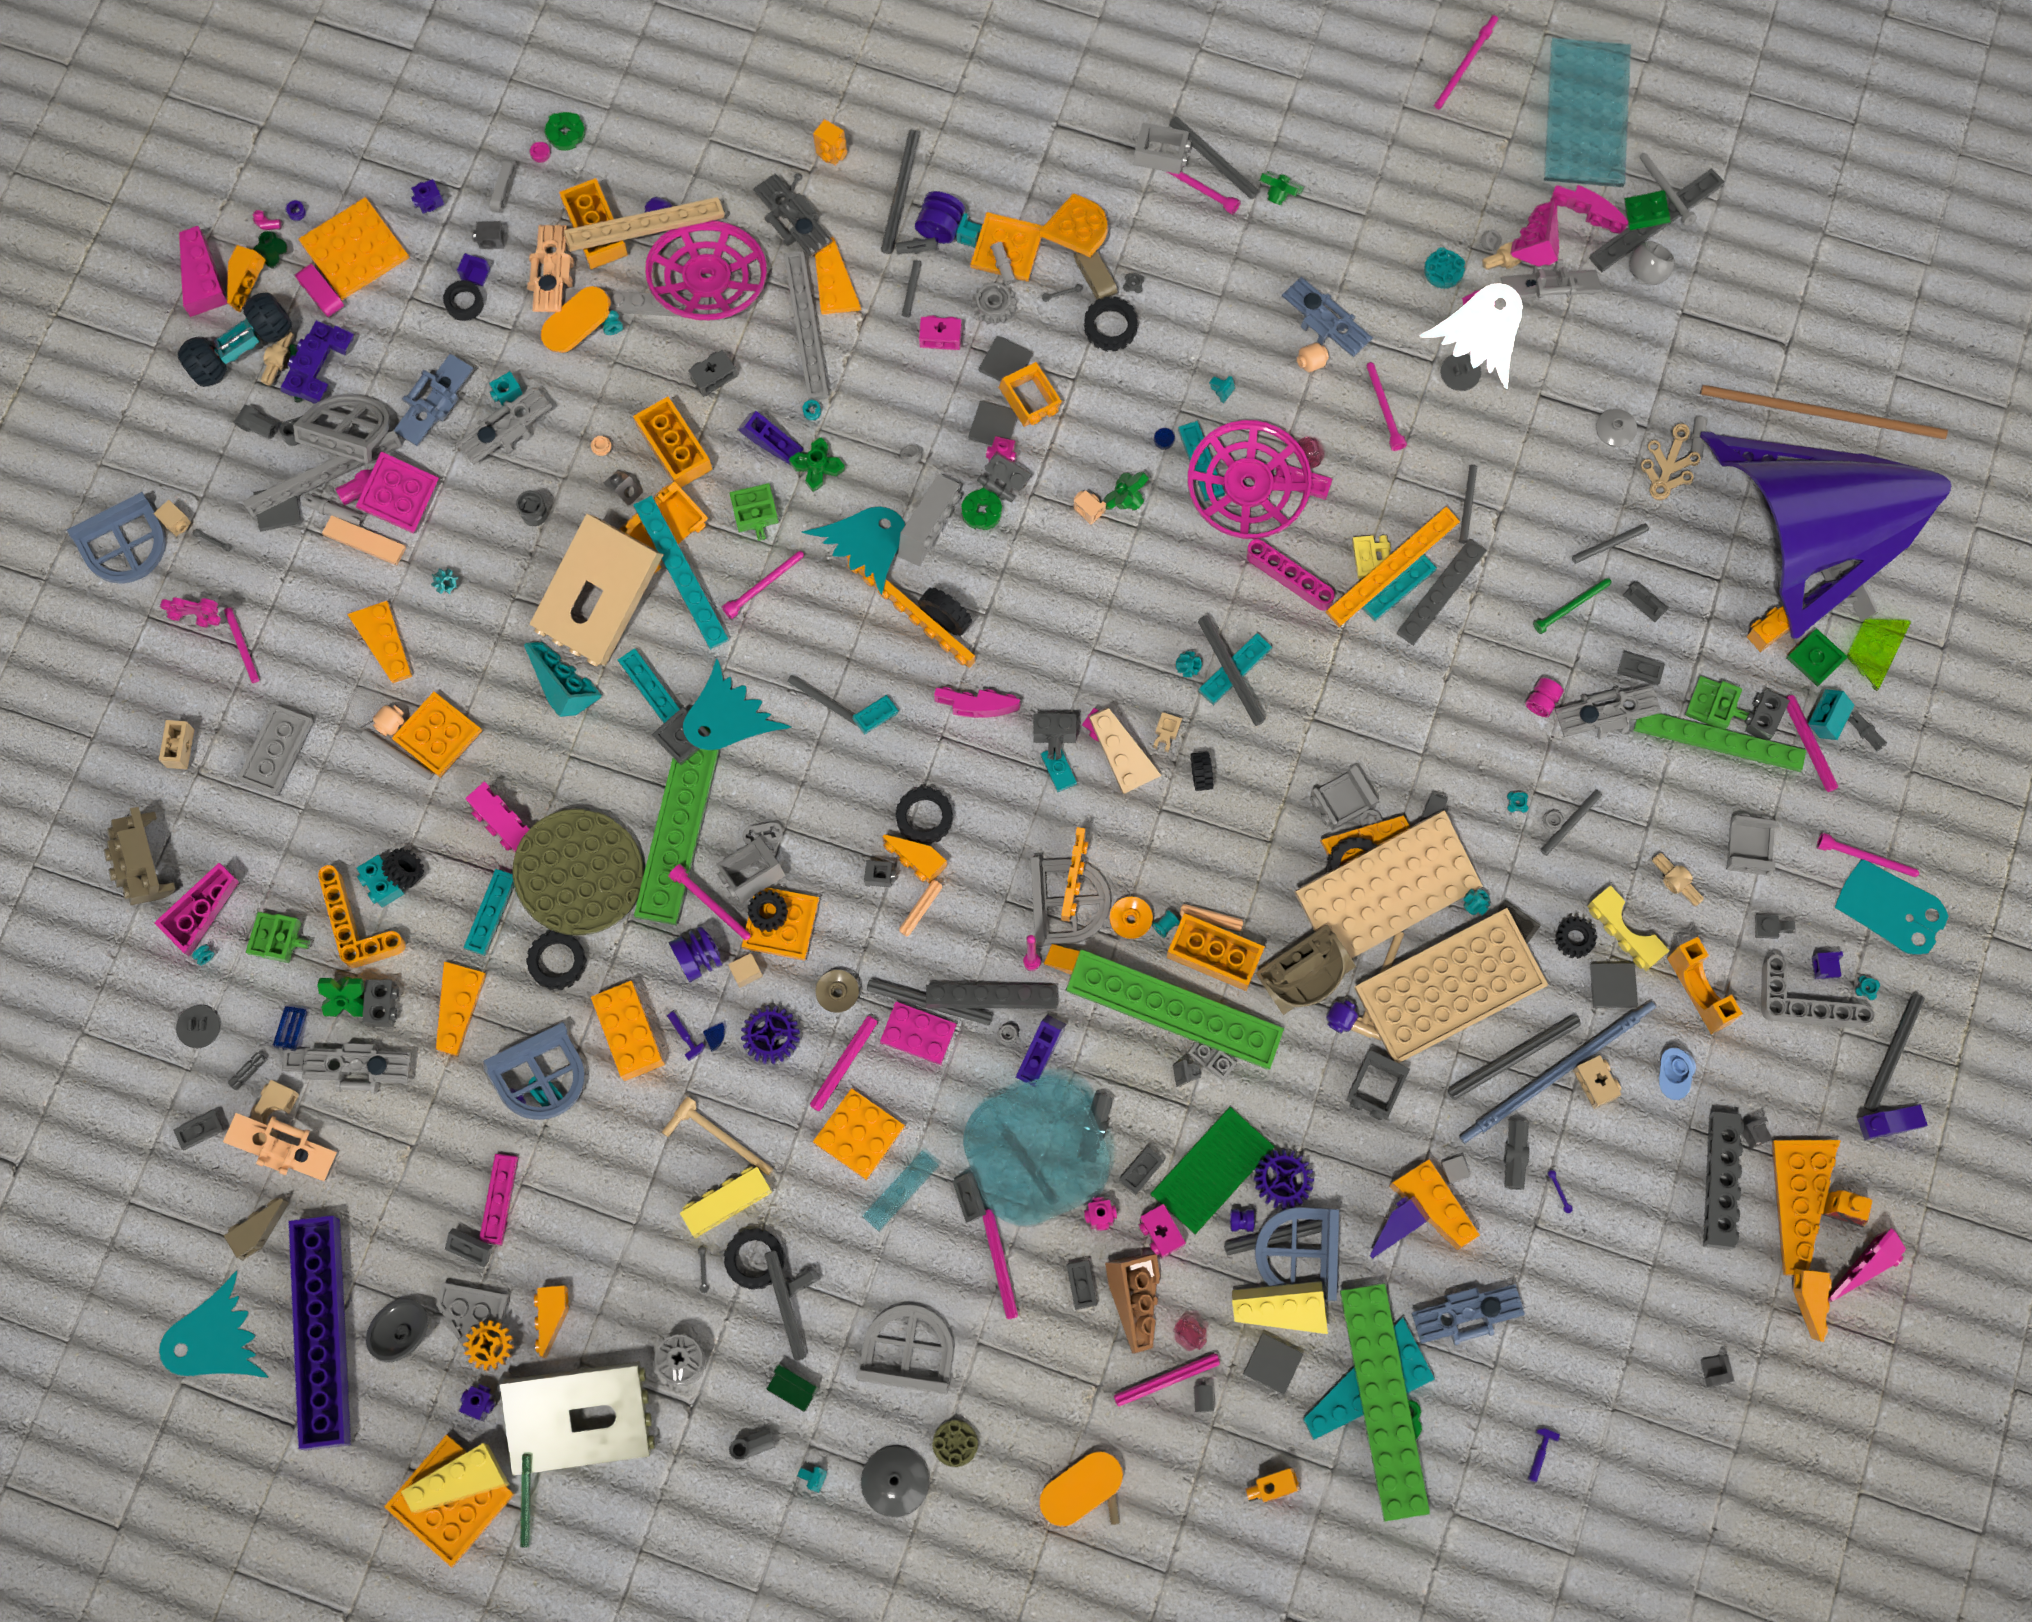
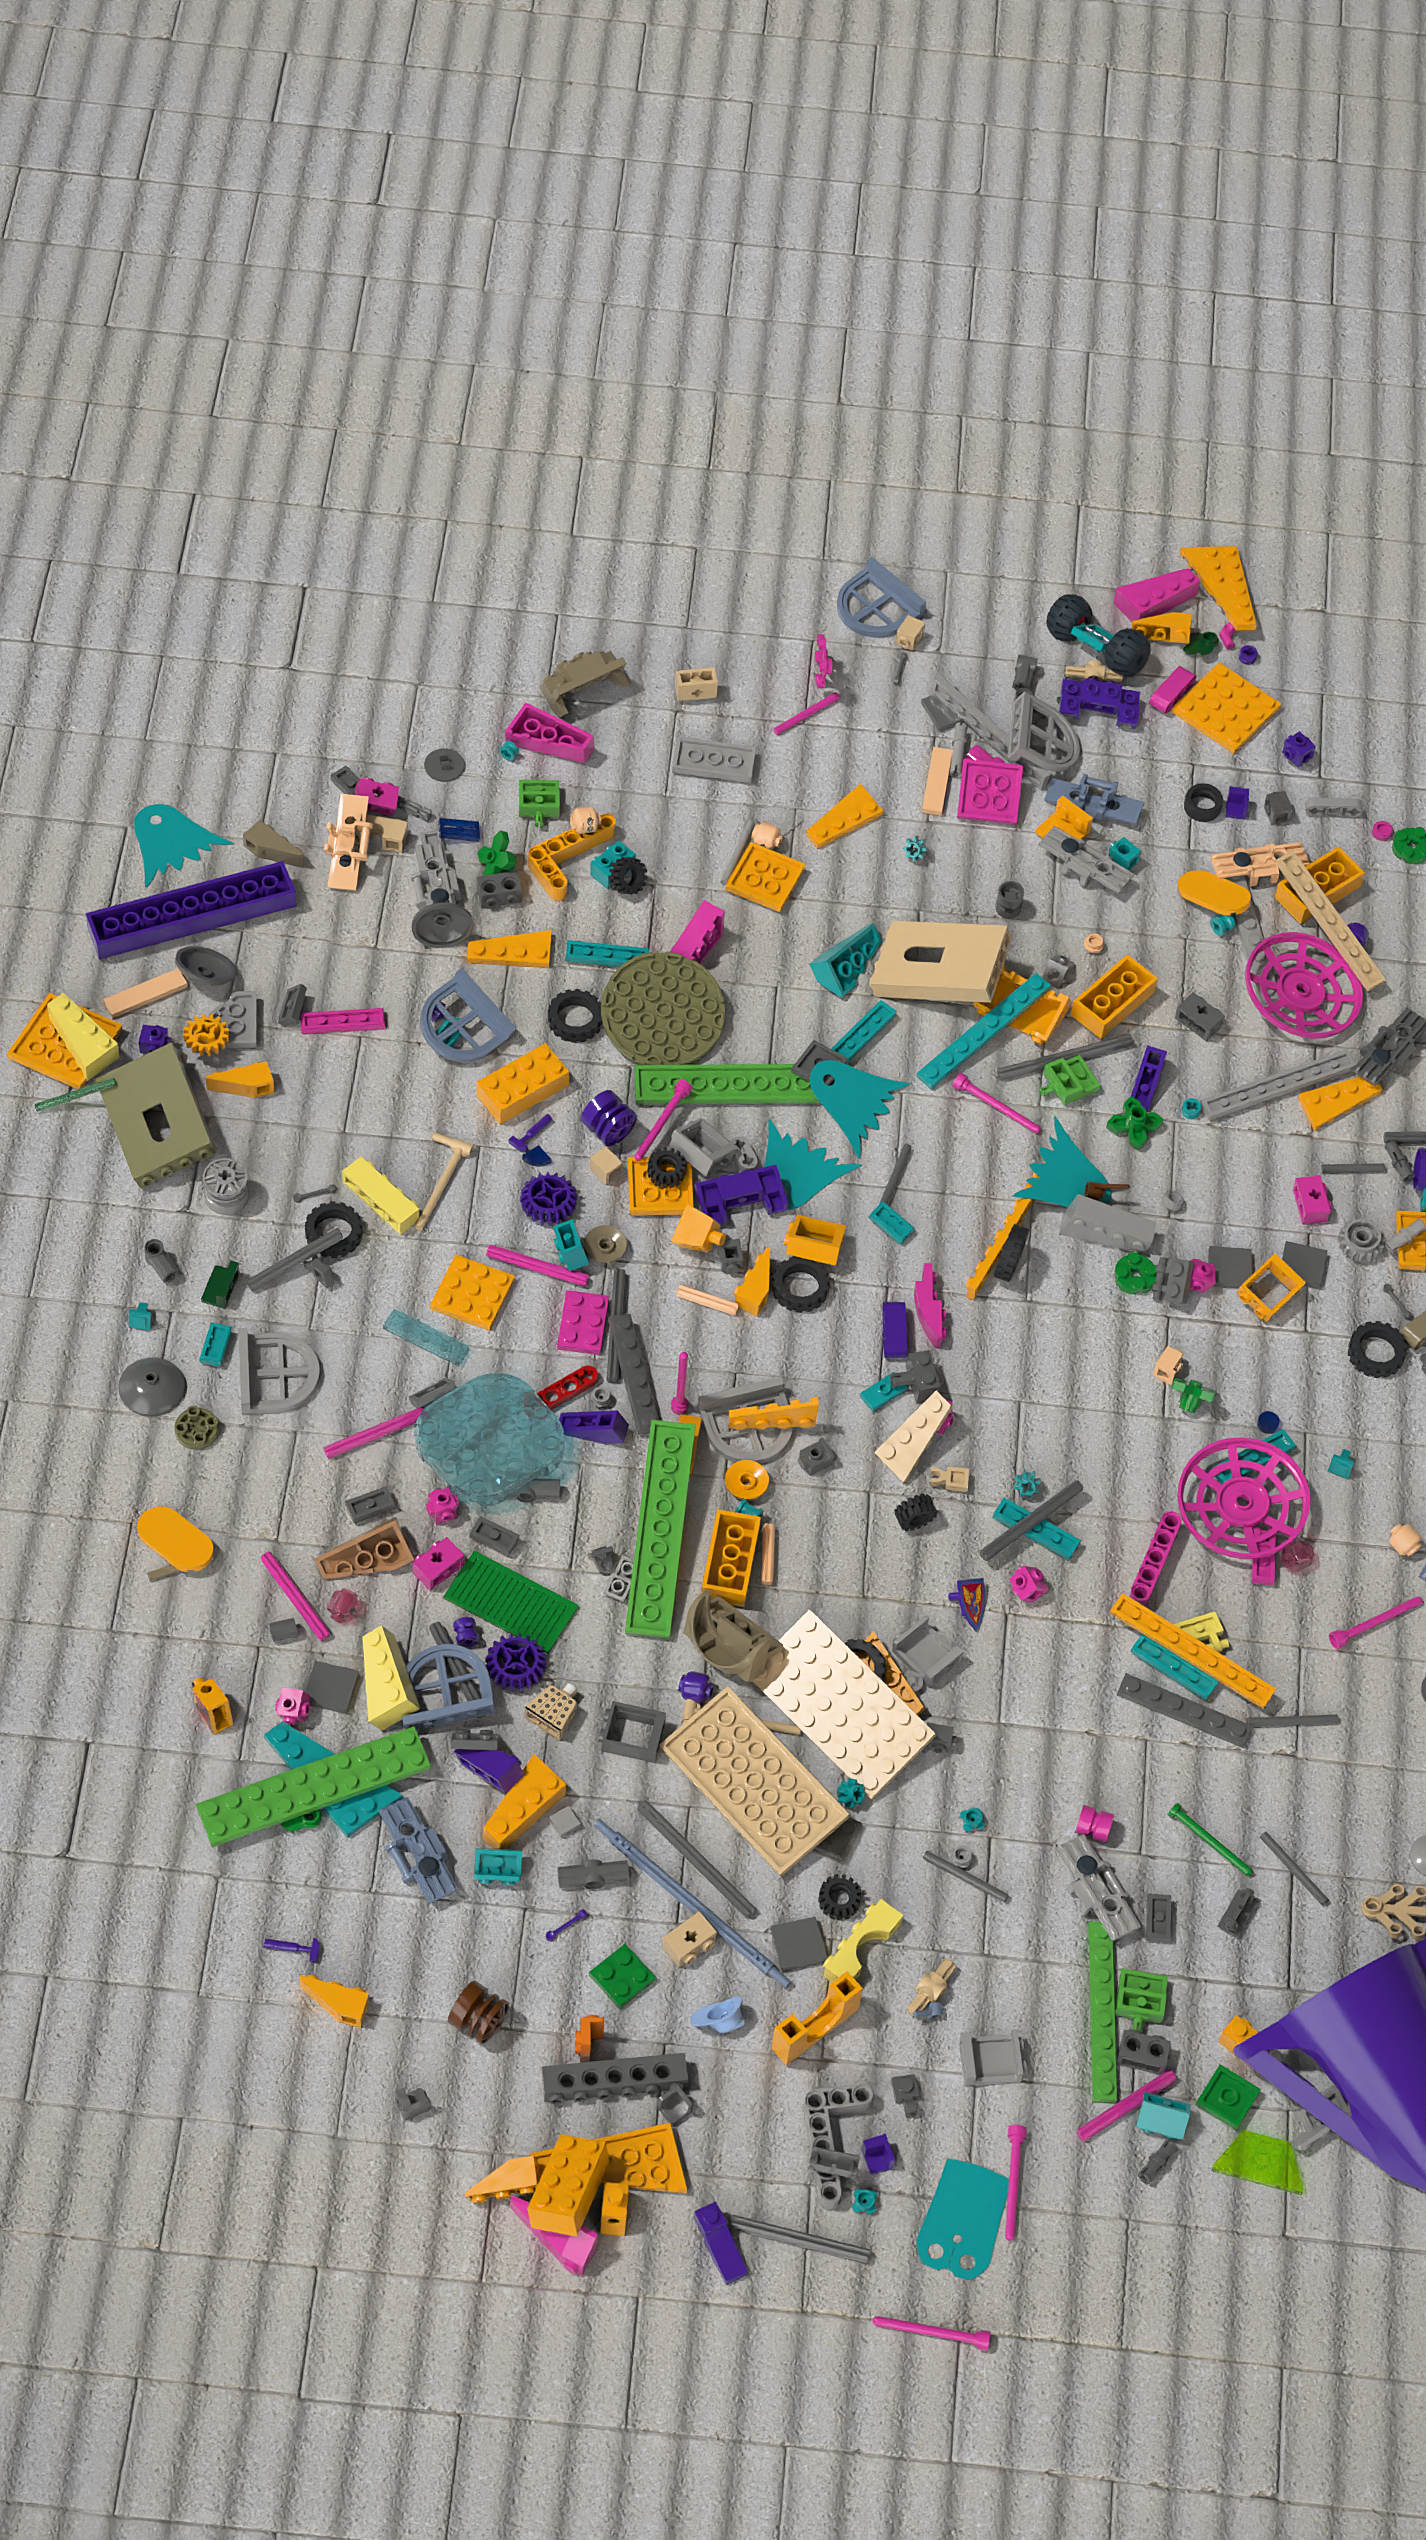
camera: 70 degrees right, 15 degrees down
none -> light nougat tile [103,968,188,1019]
none -> teal plate [199,1322,232,1367]
none -> dark pink brick [275,1688,311,1725]
none -> light orange slope [300,1975,369,2028]
none -> dark pink brick [355,778,399,816]
none -> dark grey dish [411,902,474,948]
none -> reddish brown wheel [448,1980,509,2045]
none -> dark grey plate [451,1729,498,1750]
none -> teal bracket [474,1848,523,1885]
none -> red beam [524,1365,598,1419]
none -> tan torso [524,1683,577,1741]
none -> light orange brick [527,2134,609,2236]
none -> teal brick [553,1219,589,1271]
none -> light nougat head [570,806,601,834]
none -> orange bracket [575,2015,604,2062]
none -> green plate [589,1944,656,2009]
none -> light orange torso [671,1204,726,1252]
none -> dark purple bracket [695,1165,788,1226]
none -> teal piece [764,1119,862,1210]
none -> light orange window [784,1214,846,1266]
none -> dark grey brick [798,1438,834,1476]
none -> dark grey hinge [808,2146,860,2179]
none -> dark pink piece [872,2316,991,2351]
none -> dark purple beam [882,1301,907,1358]
none -> sand blue hand [913,2002,943,2019]
none -> shield [948,1578,985,1631]
none -> dark grey axle [997,1034,1133,1080]
none -> dark pink brick [1009,1566,1049,1602]
none -> light orange bracket [1035,795,1093,840]
none -> reddish brown plant [1084,1181,1130,1206]
none -> light orange wing [1179,546,1257,631]

